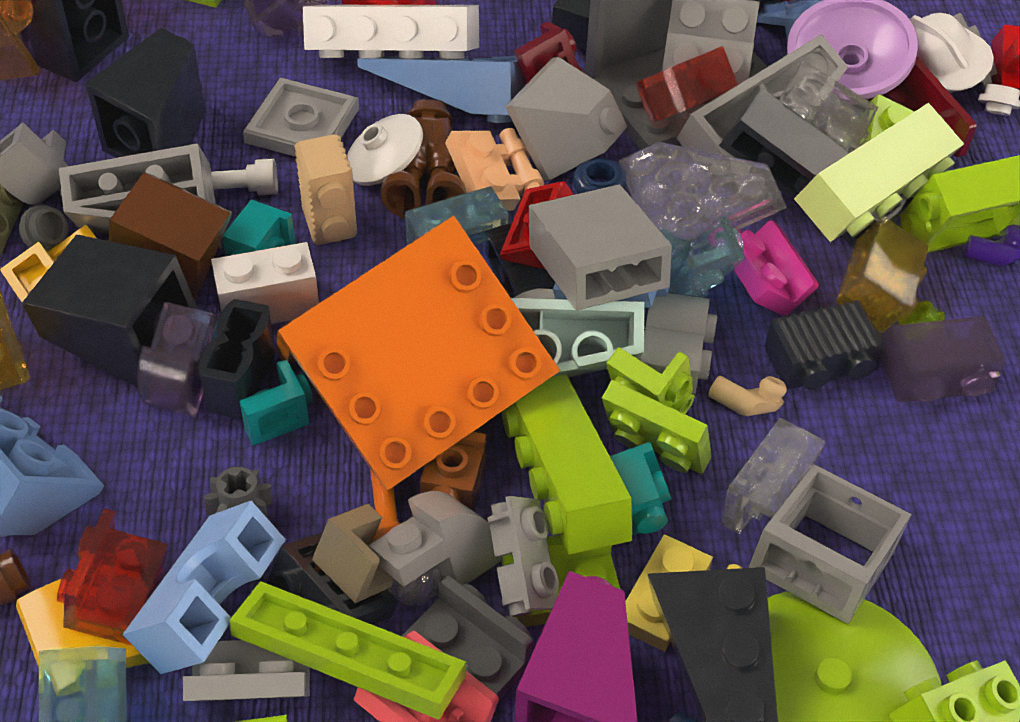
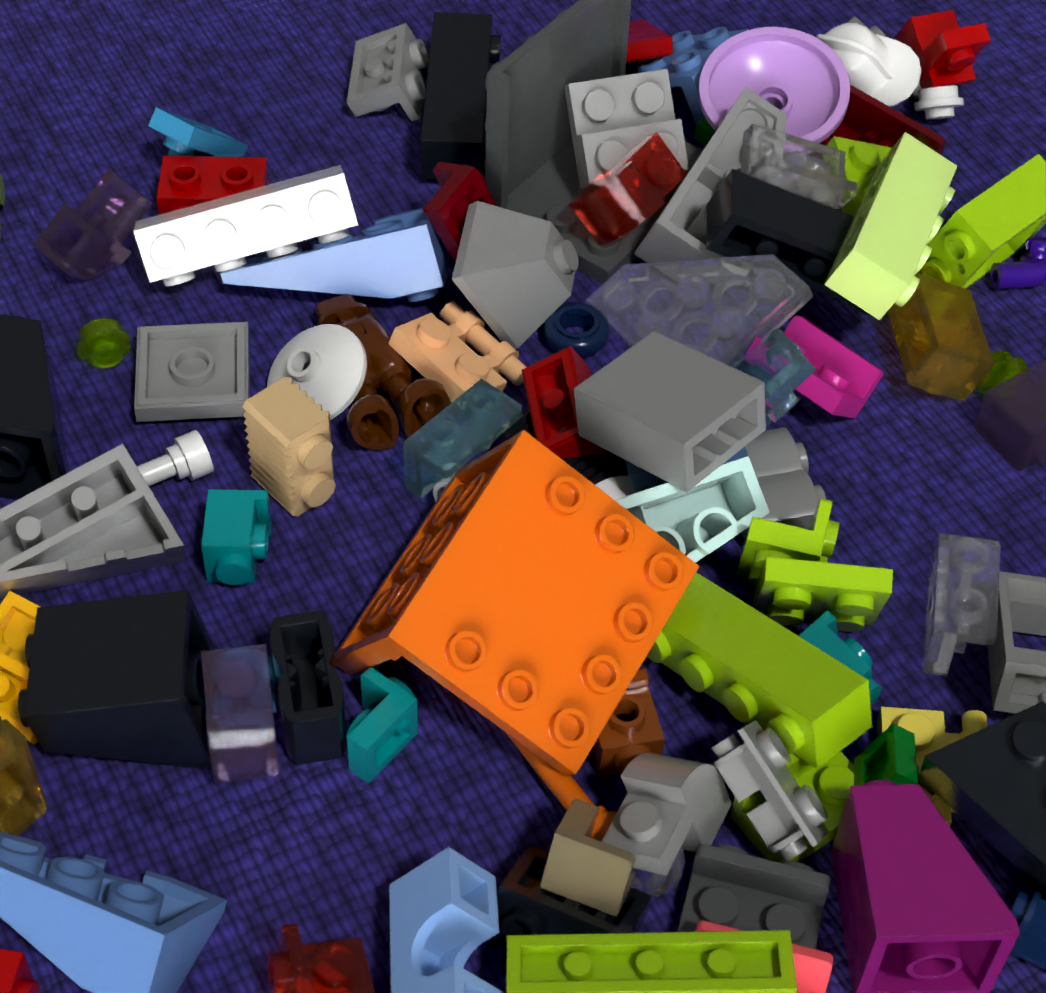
camera: 25 degrees left, 0 degrees up
reddish brown slope [109,172,233,299] -> none
dark grey gear [204,466,273,519] -> none
white brick [211,242,319,324] -> none
tan arm [708,376,787,416] -> none
black brick [765,300,885,390] -> none
none -> clear neon green plate [76,318,131,368]
none -> green plate [854,723,919,785]

